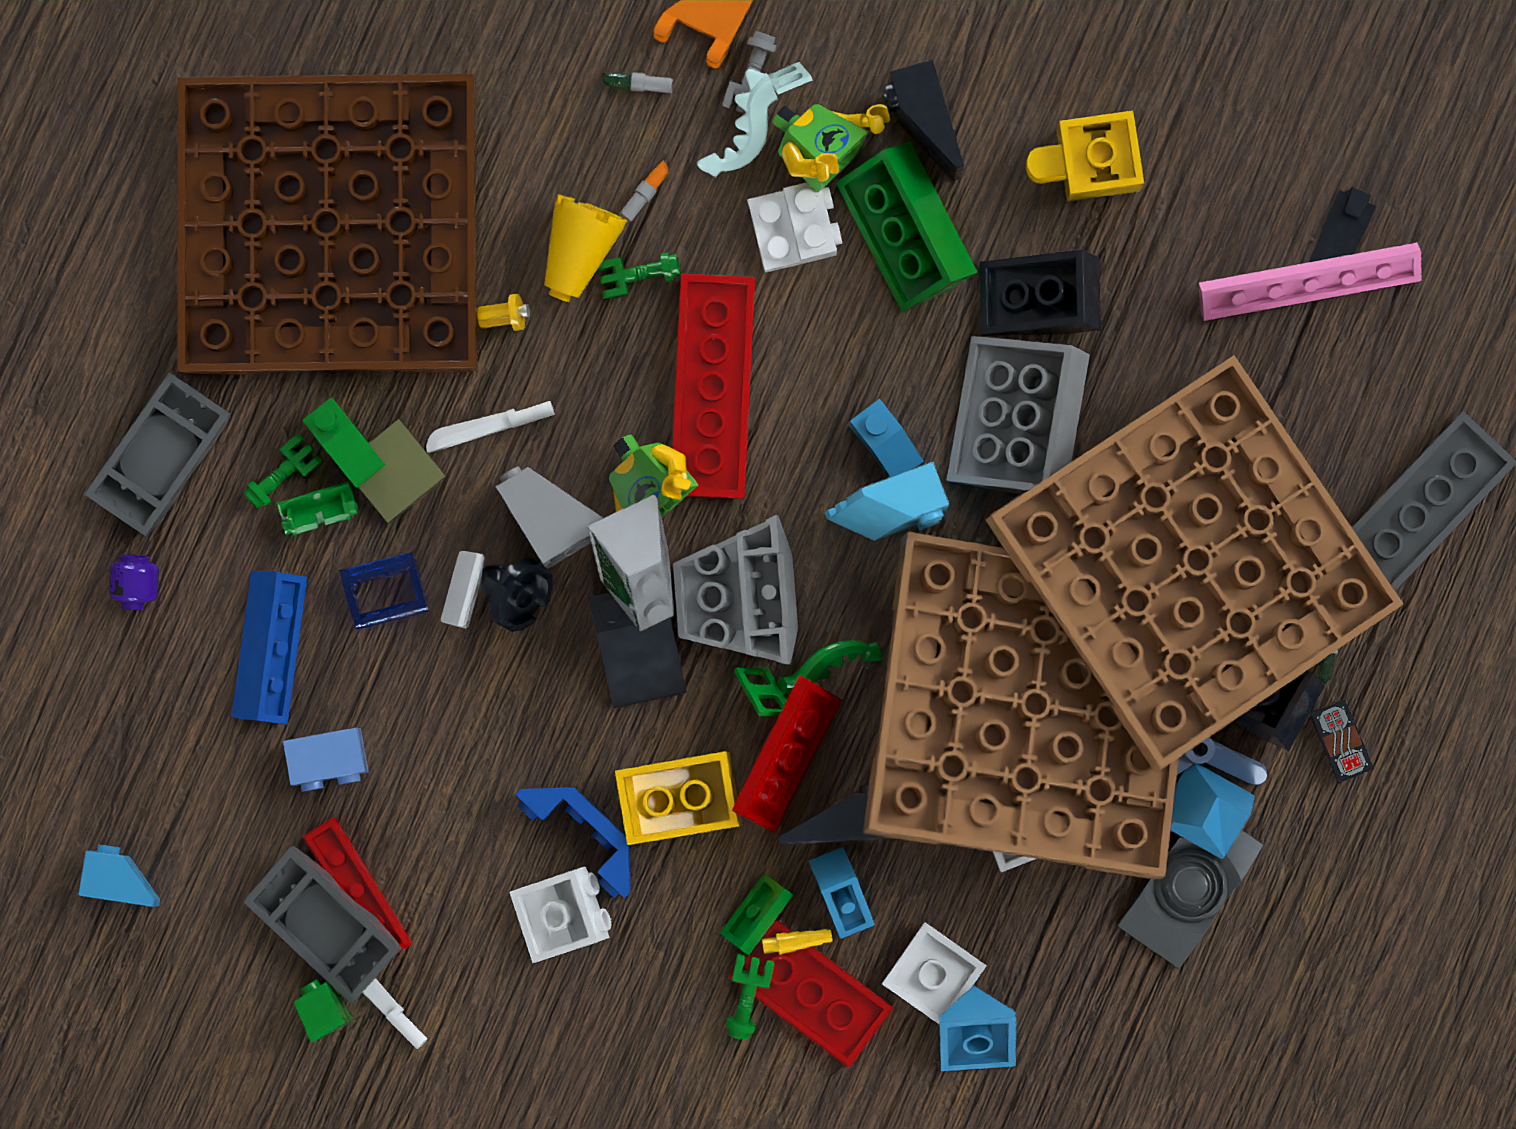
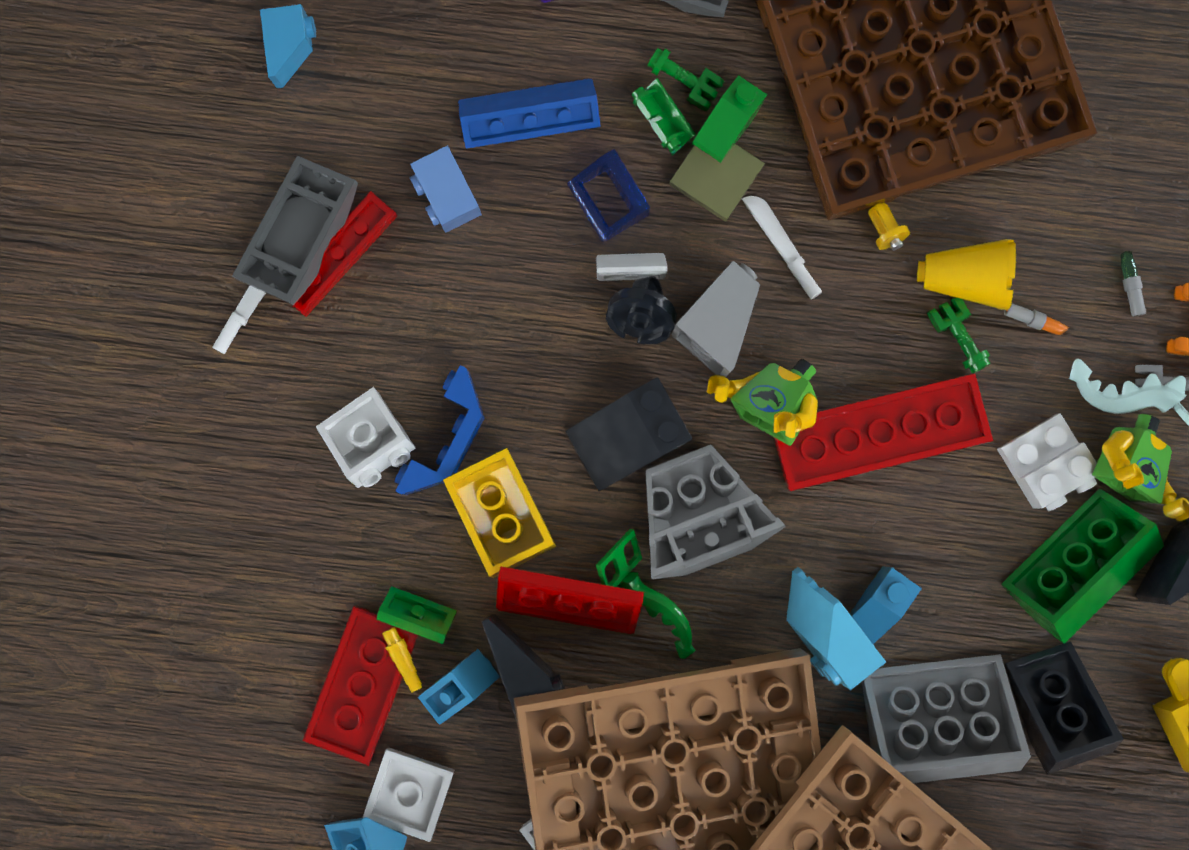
camera: 70 degrees right, 0 degrees up
green slope [294,979,353,1043] -> none
light grey slope [588,495,674,631] -> none
green hinge [725,954,774,1040] -> none

